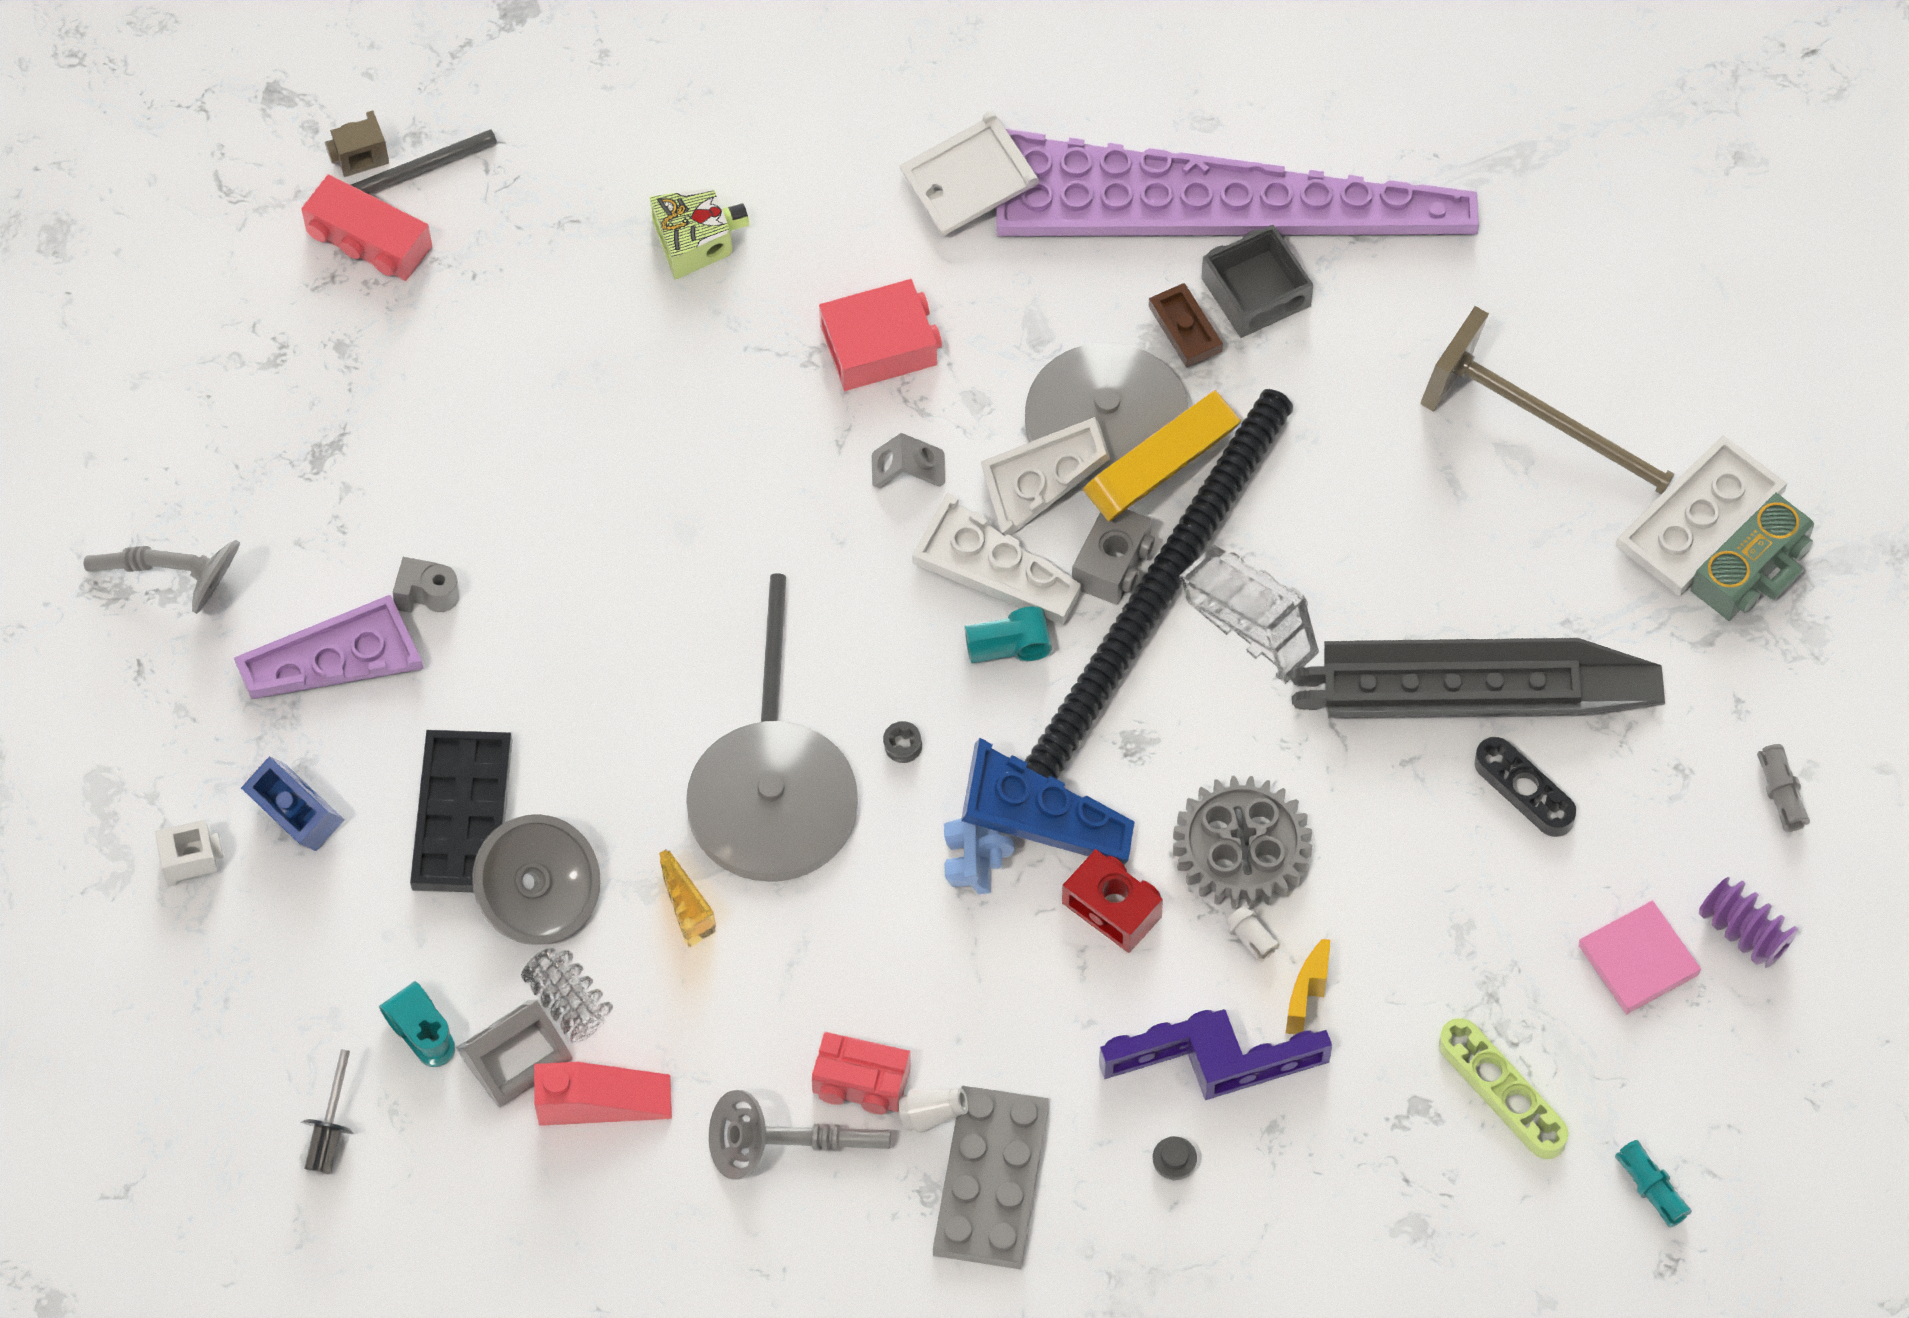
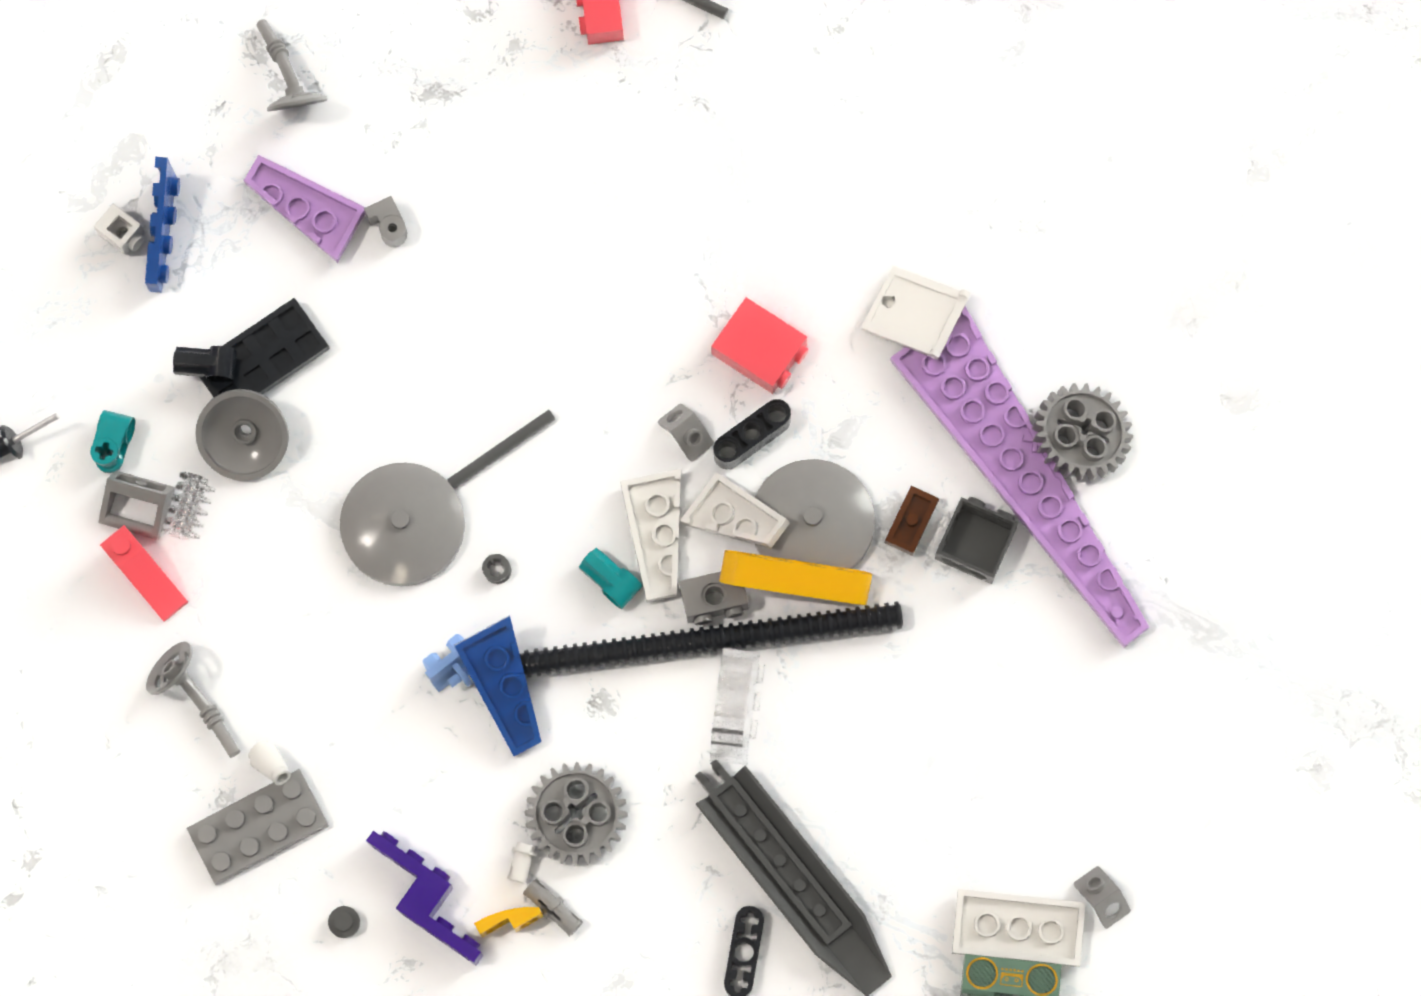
camera: 55 degrees right, 15 degrees up
blue brick [241,756,345,851] -> none
torso [649,188,750,280] -> none
clear yellow slope [659,849,716,947] -> none
coral brick [811,1032,911,1115] -> none
red brick [1062,849,1163,953] -> none
dark tan tile [1420,306,1675,494] -> none
none -> blue wing [145,156,180,293]
none -> black piece [173,346,237,383]
none -> light grey pin [523,878,583,937]
none -> black beam [713,399,791,470]
none -> light grey gear [1032,383,1134,482]
none -> light grey bracket [1073,866,1131,929]

